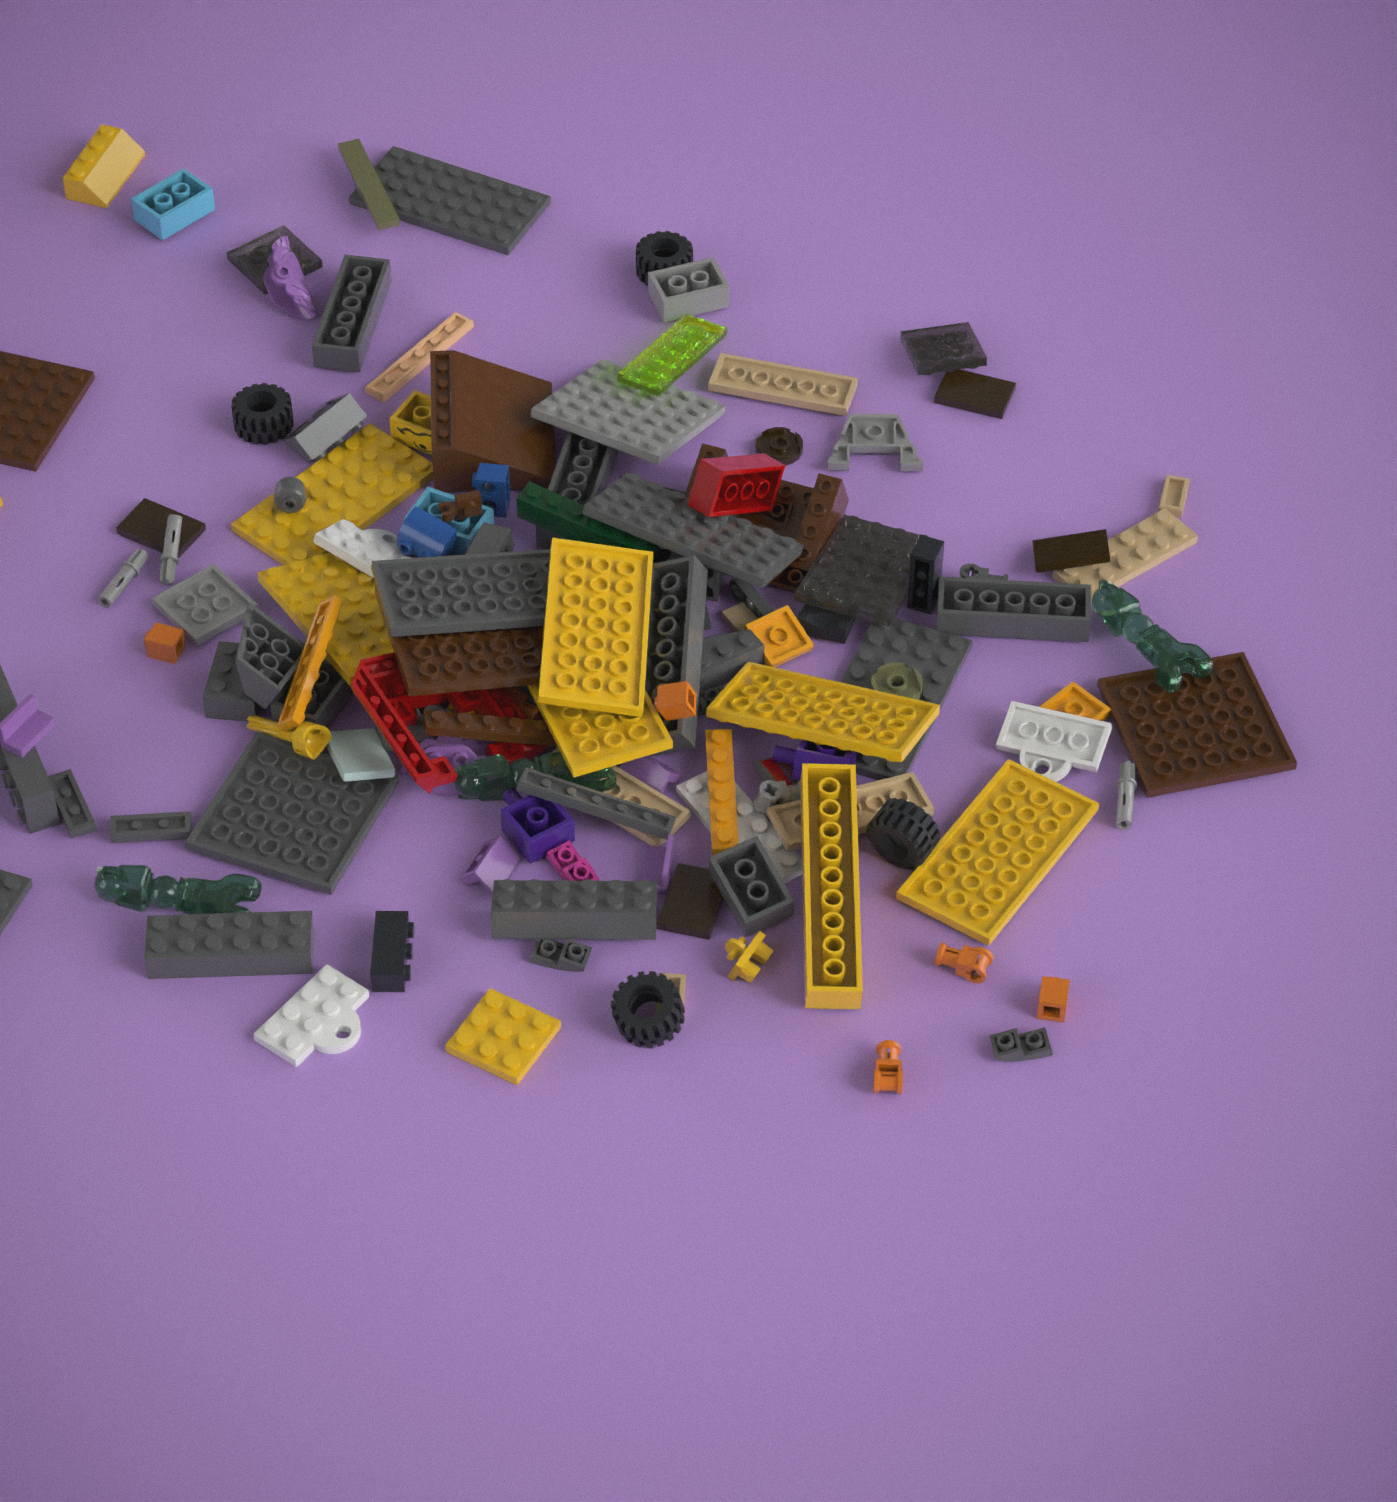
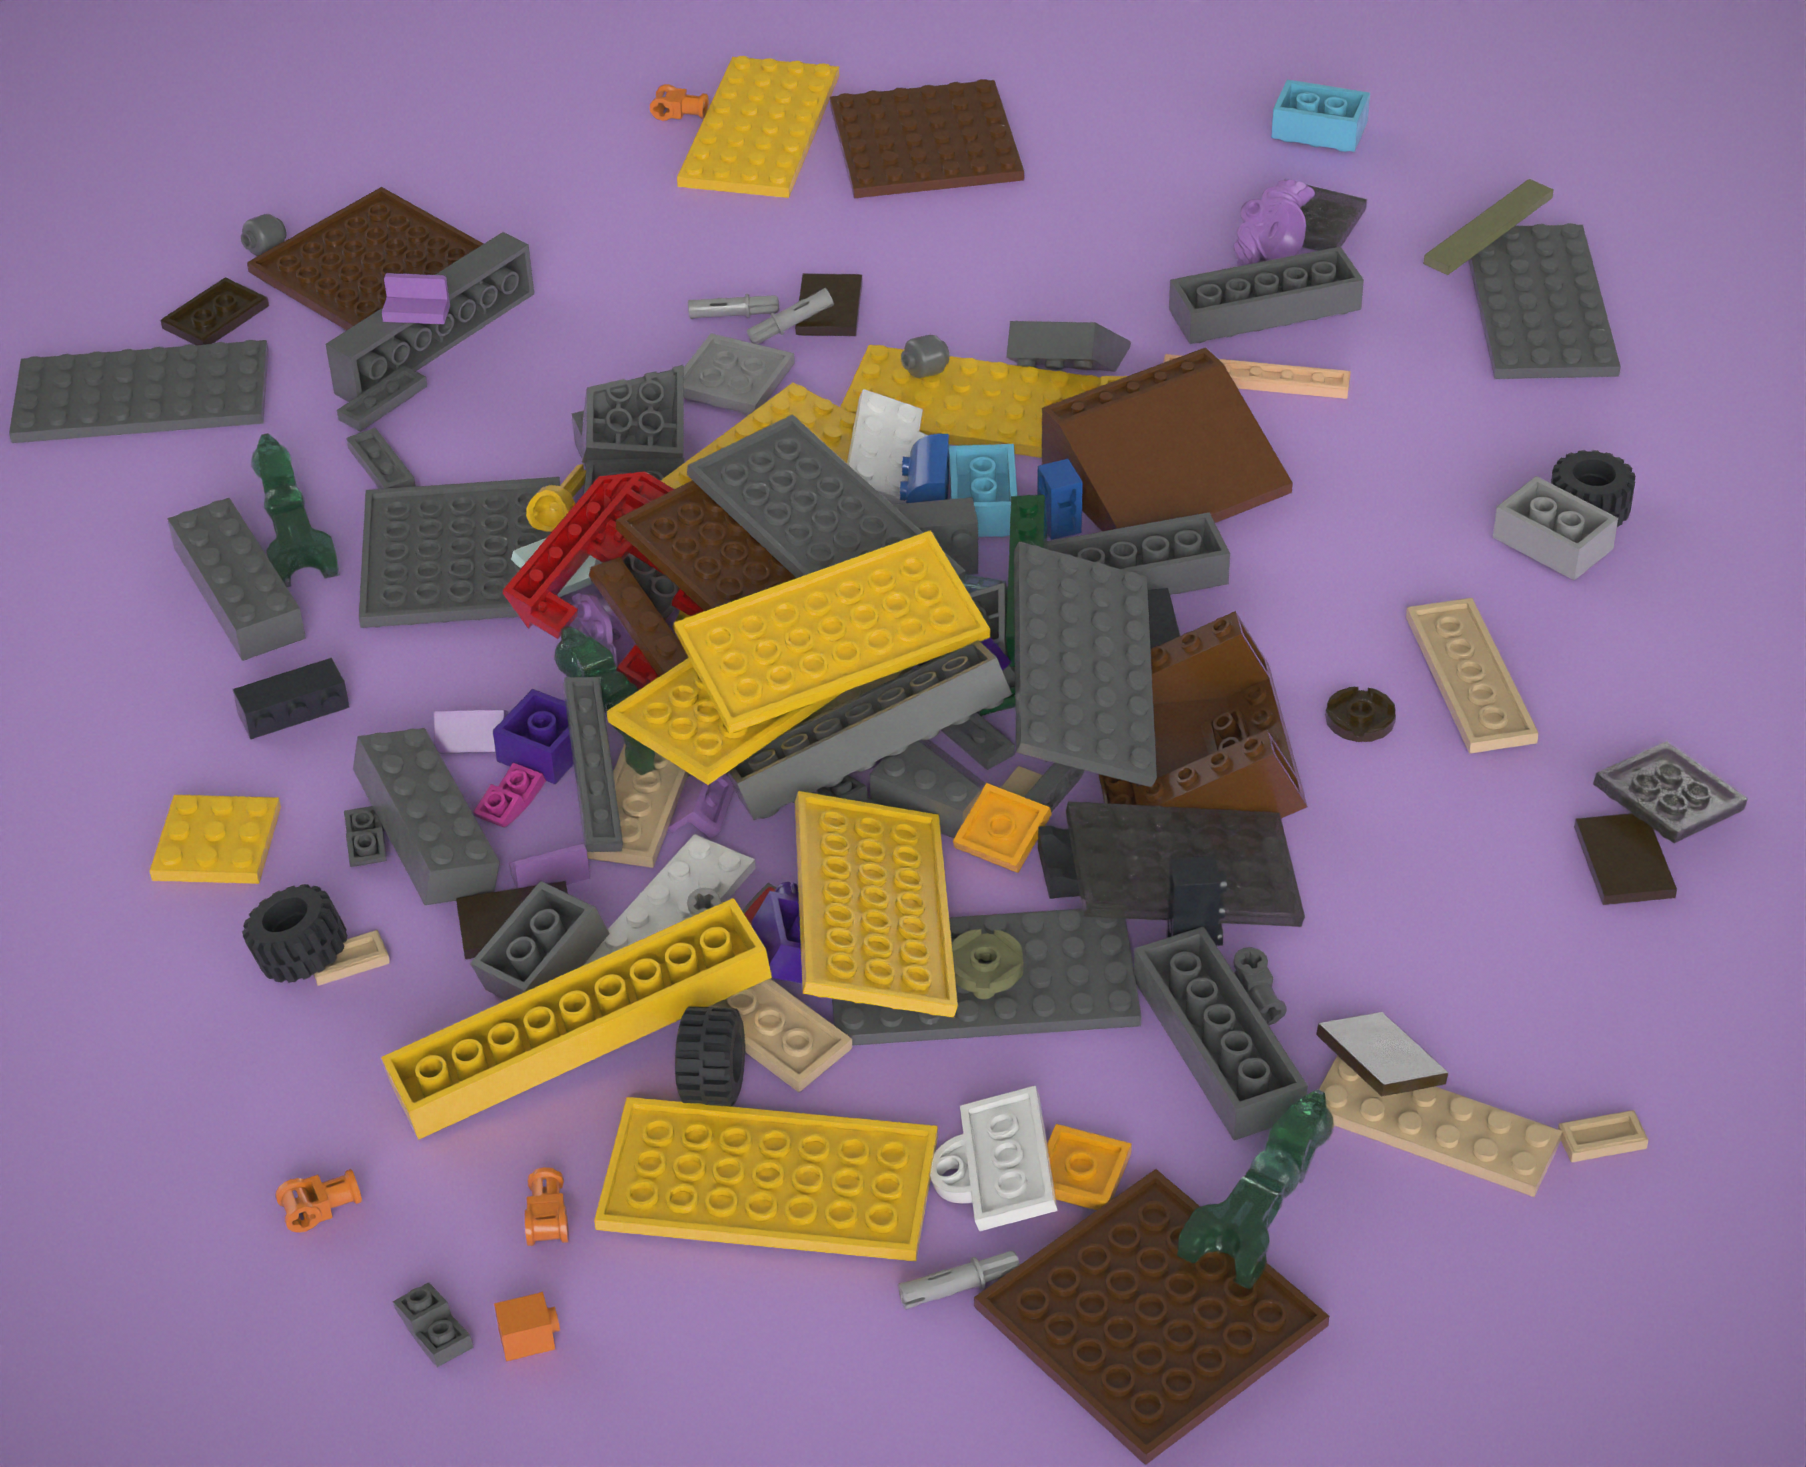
camera: 65 degrees right, 5 degrees down
yellow slope [63,124,145,208] -> none
orange brick [143,622,186,664] -> none
black tyre [231,383,294,445] -> none
white plate [253,964,369,1067] -> none
light orange plate [277,595,342,732] -> none
reddish brown plate [438,490,482,522] -> none
light grey plate [531,360,726,465] -> none
clear neon green plate [617,313,727,396] -> none
orange brick [654,681,697,721] -> none
red brick [687,453,786,517] -> none
light orange plate [705,729,739,856] -> none
yellow hips [725,931,774,983] -> none
light grey wing [828,414,923,471] -> none

